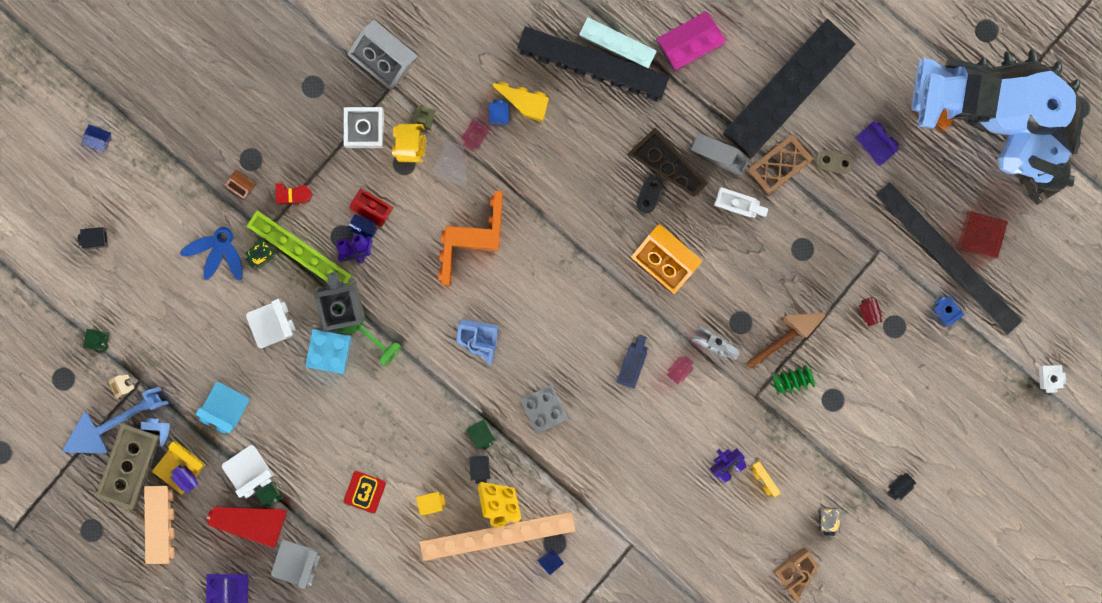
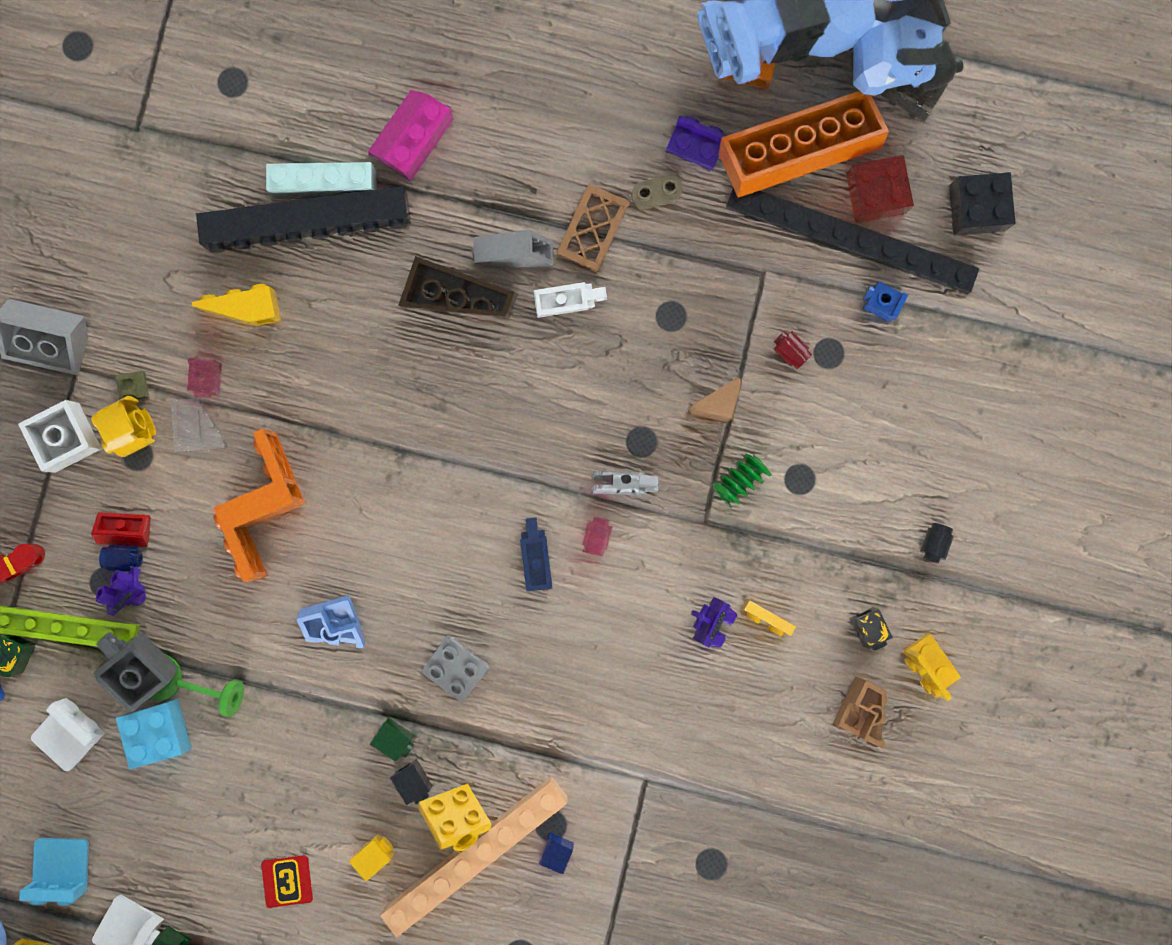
camera: 25 degrees left, 0 degrees up
blue brick [489,100,509,125] -> none
light orange slope [631,224,703,294] -> none
black plate [637,176,663,214] -> none
black brick [723,18,855,159] -> none
dark orange bar [747,329,797,369] -> none
white brick [1039,365,1066,393] -> none
none -> orange brick [719,91,889,198]
none -> yellow bracket [903,633,961,701]
none -> black brick [949,172,1016,236]

